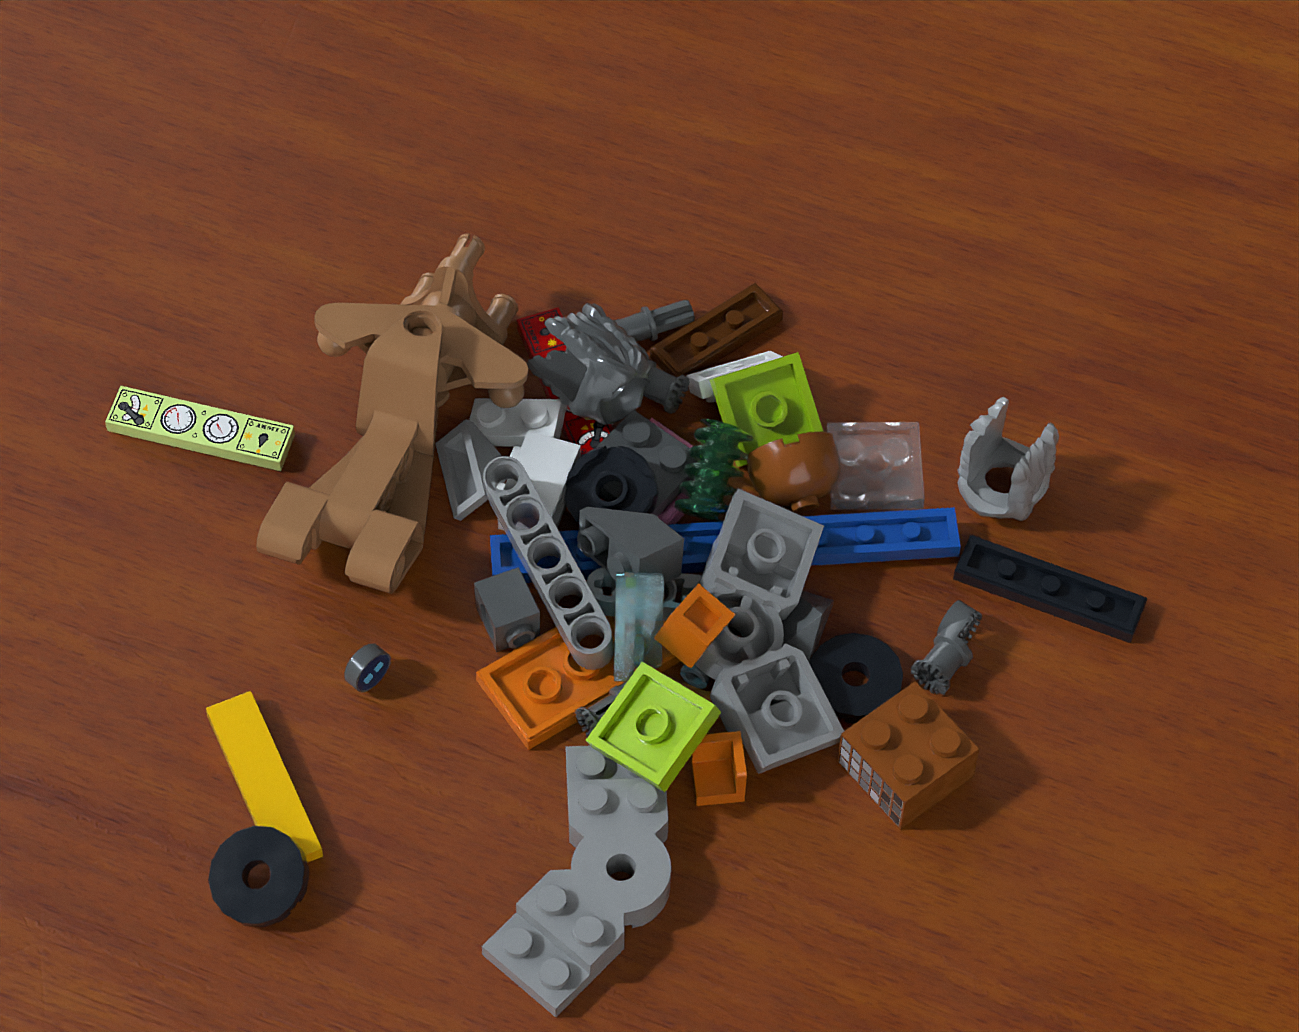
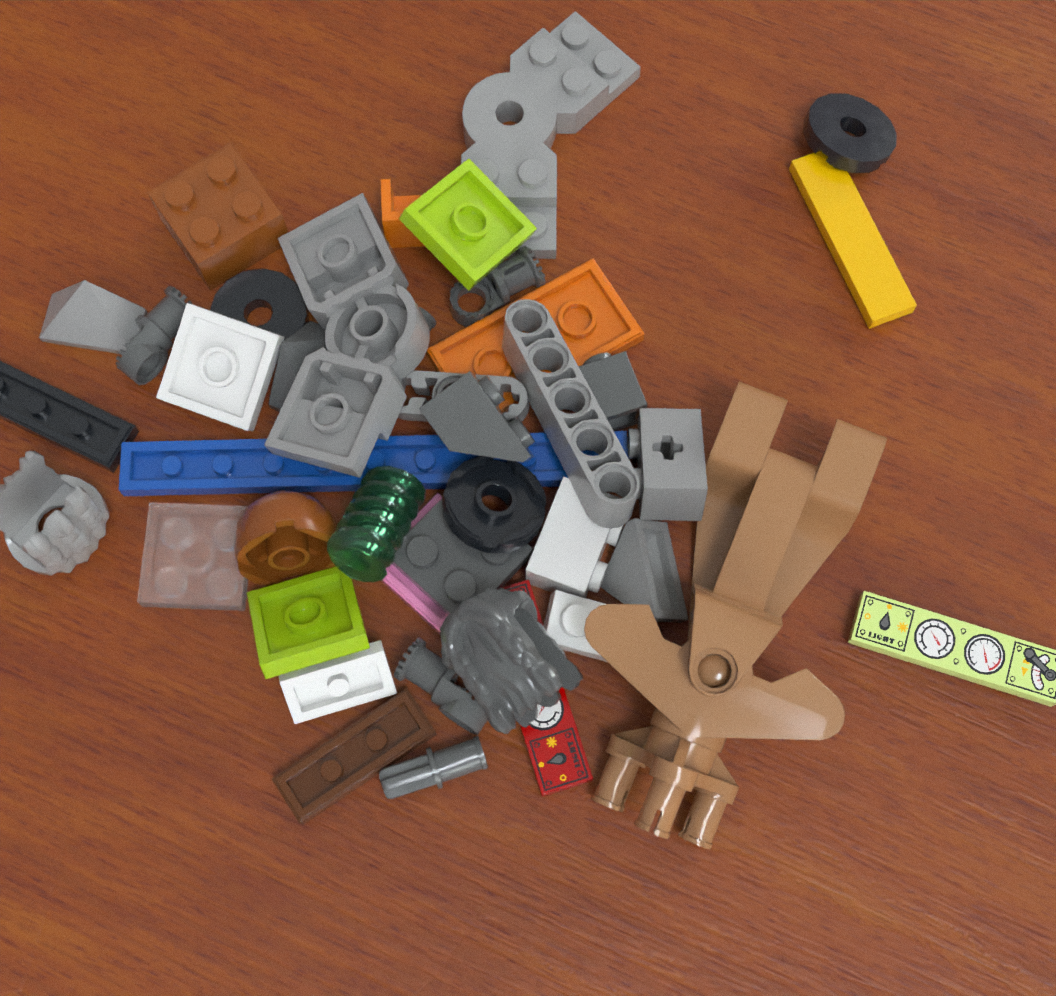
camera: 175 degrees left, 15 degrees up
tile [344,643,391,692] -> none
clear light blue bracket [614,572,664,682] -> none
orange panel [654,583,736,668] -> none
none -> light grey slope [39,280,148,354]
none -> white plate [156,303,285,431]
none -> light grey brick [627,408,708,521]

